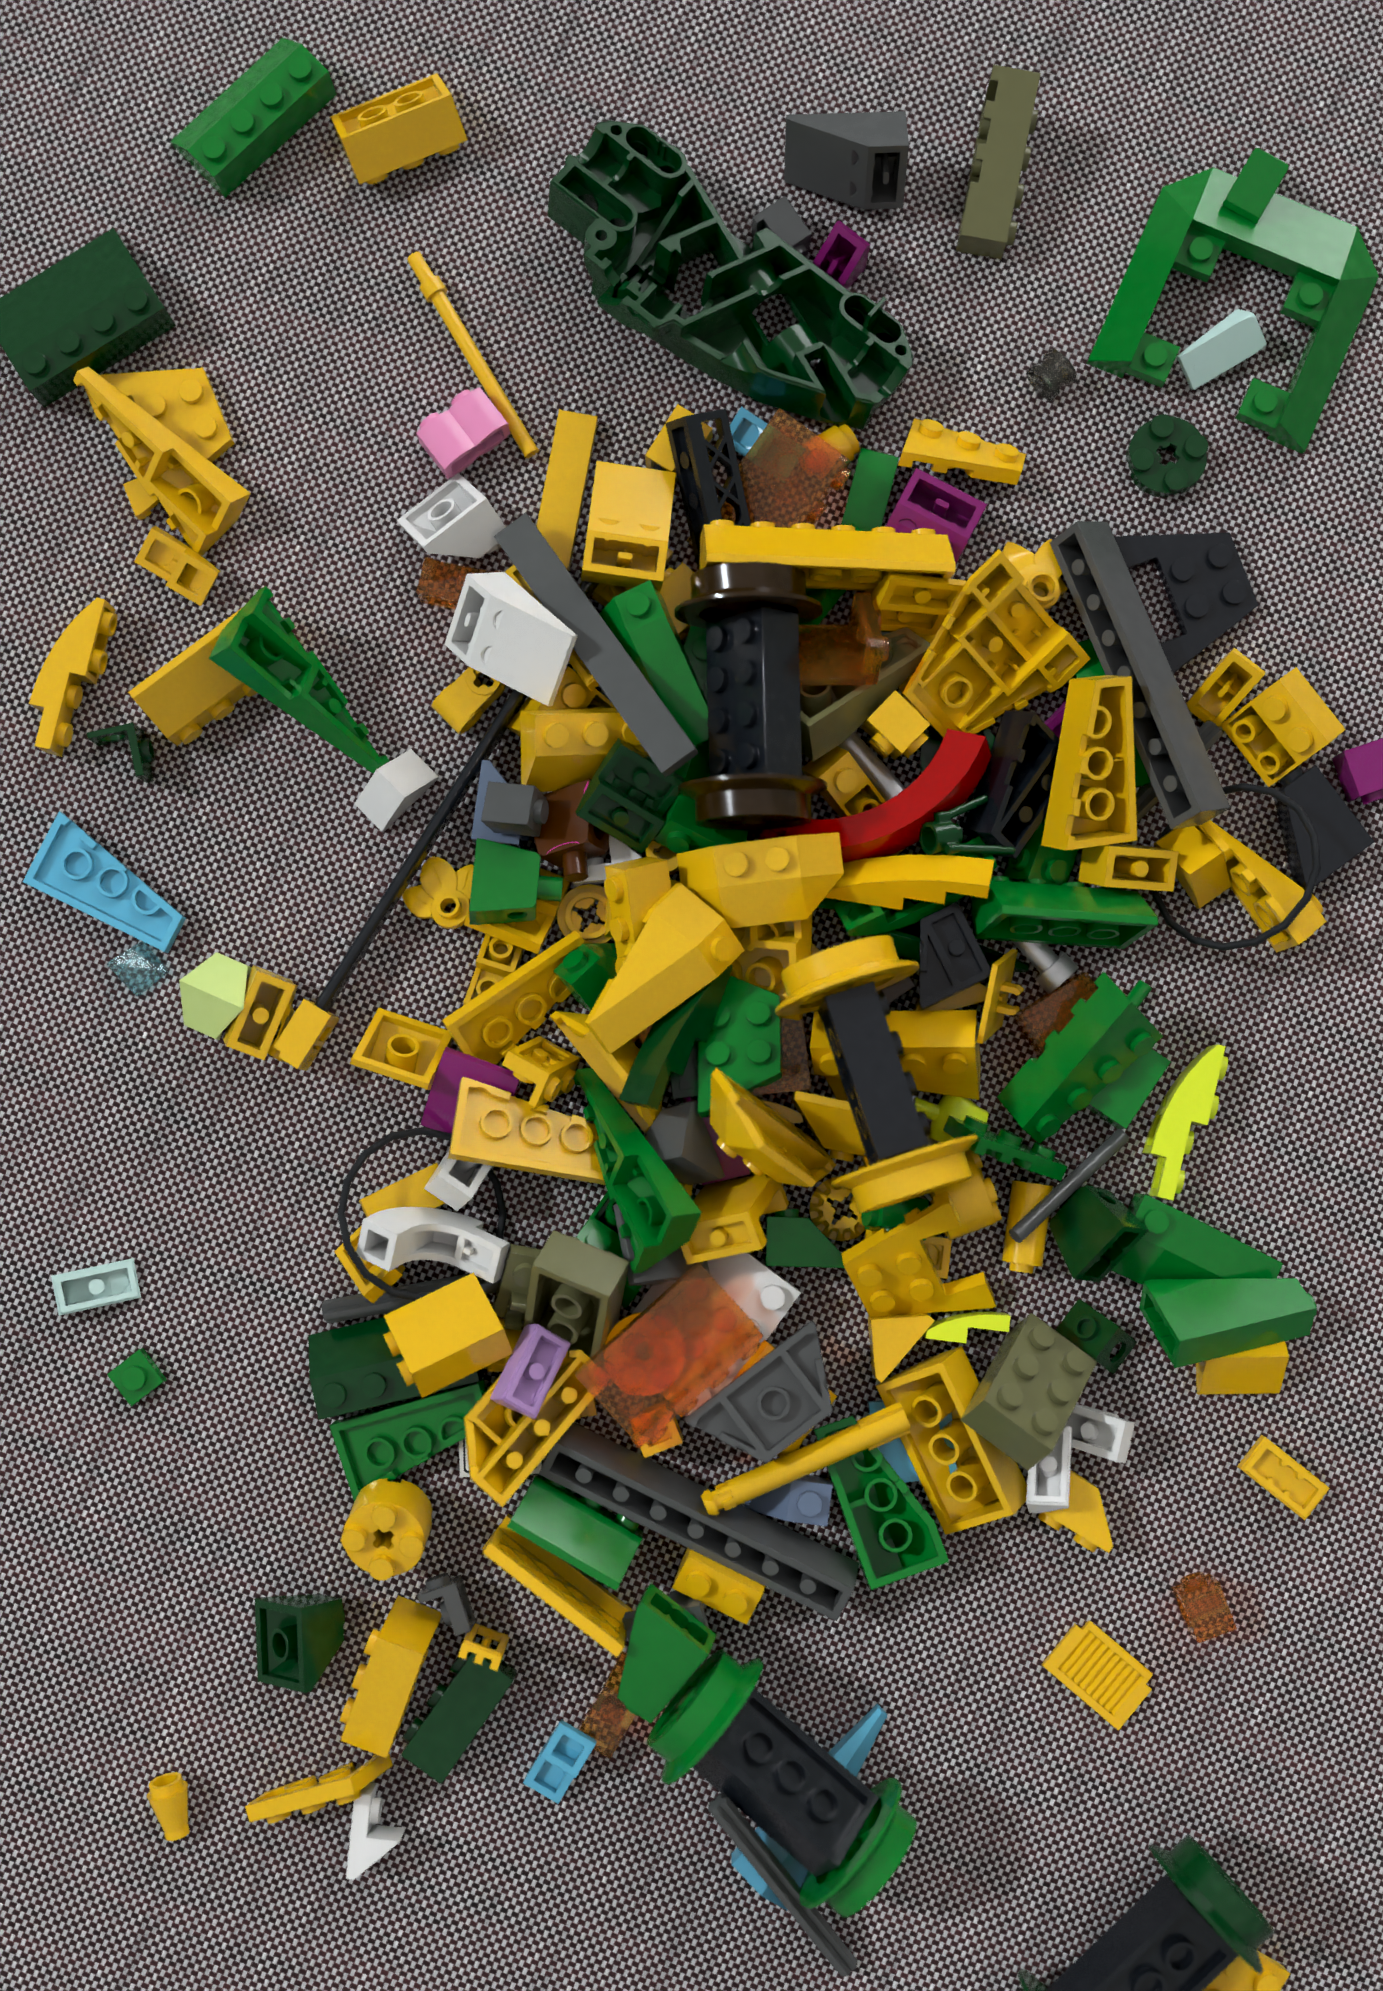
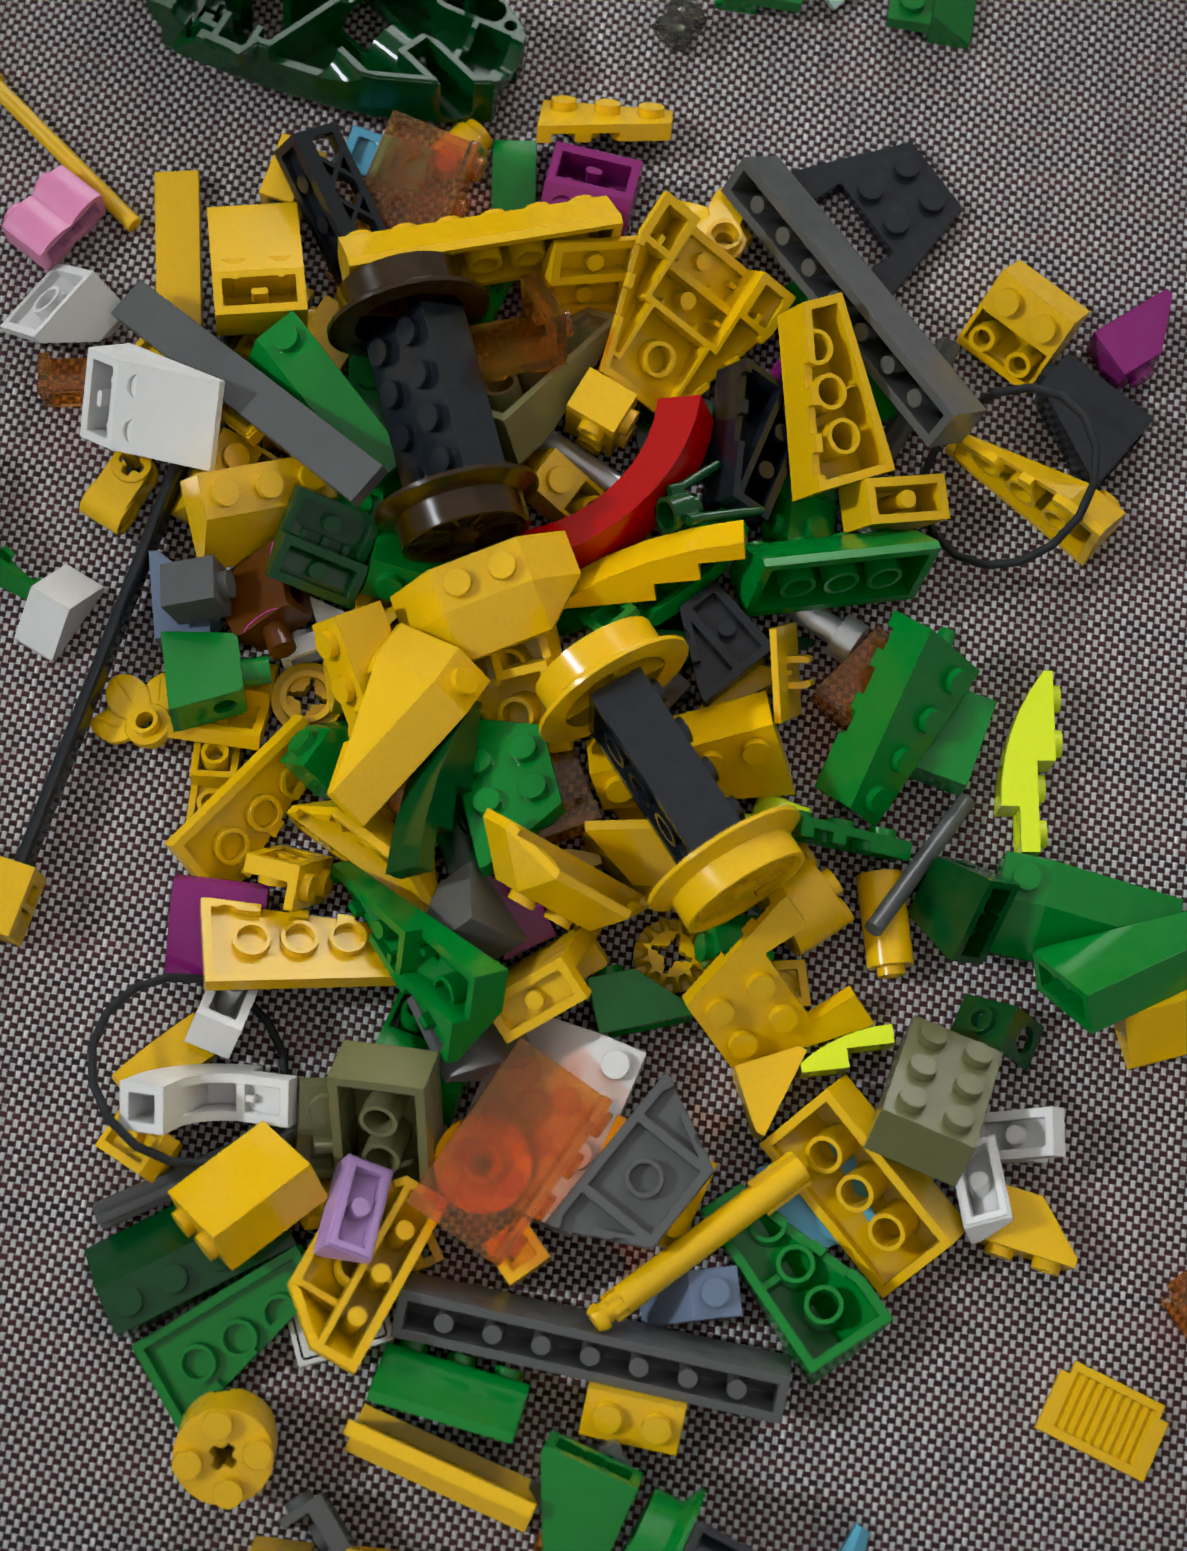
camera: 20 degrees left, 10 degrees down
yellow slope [350,1008,453,1090] -> none
dark green plate [1126,414,1208,498] -> none
yellow slope [1154,826,1232,909] -> none
yellow slope [1186,648,1266,727] -> none

